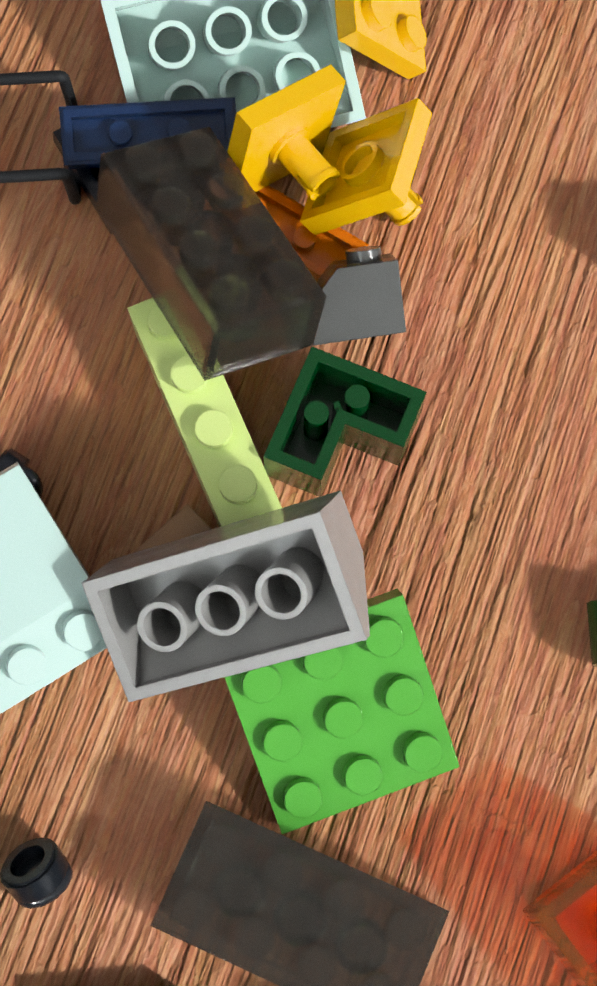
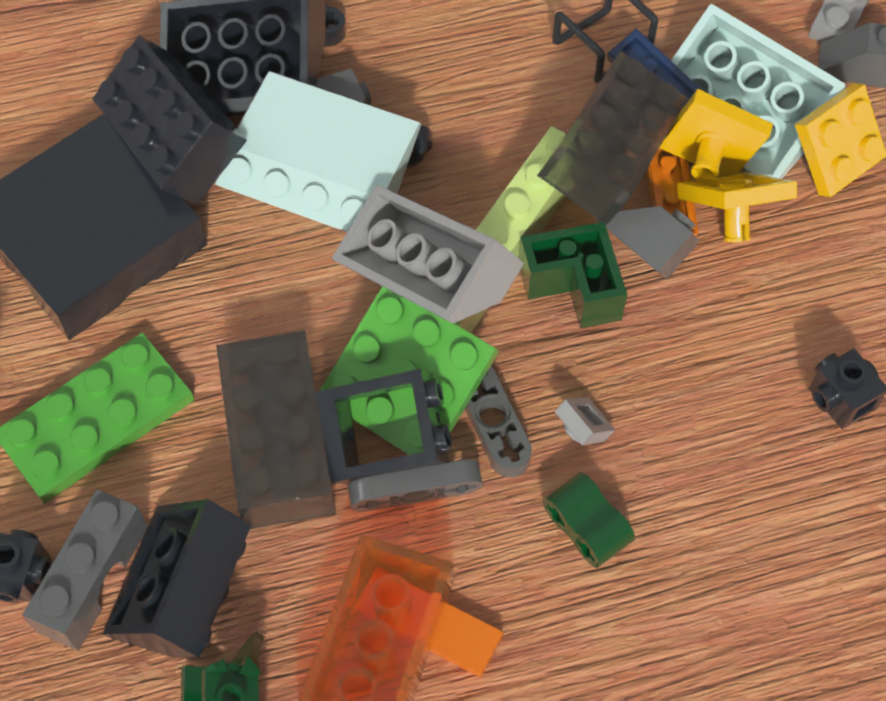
camera: 55 degrees right, 15 degrees down
black tile [0,838,73,909] -> none
none -> black window [316,369,452,484]
none -> dark grey beam [347,460,483,512]
none -> dark grey beam [465,365,532,478]
none -> light grey plate [554,397,615,445]

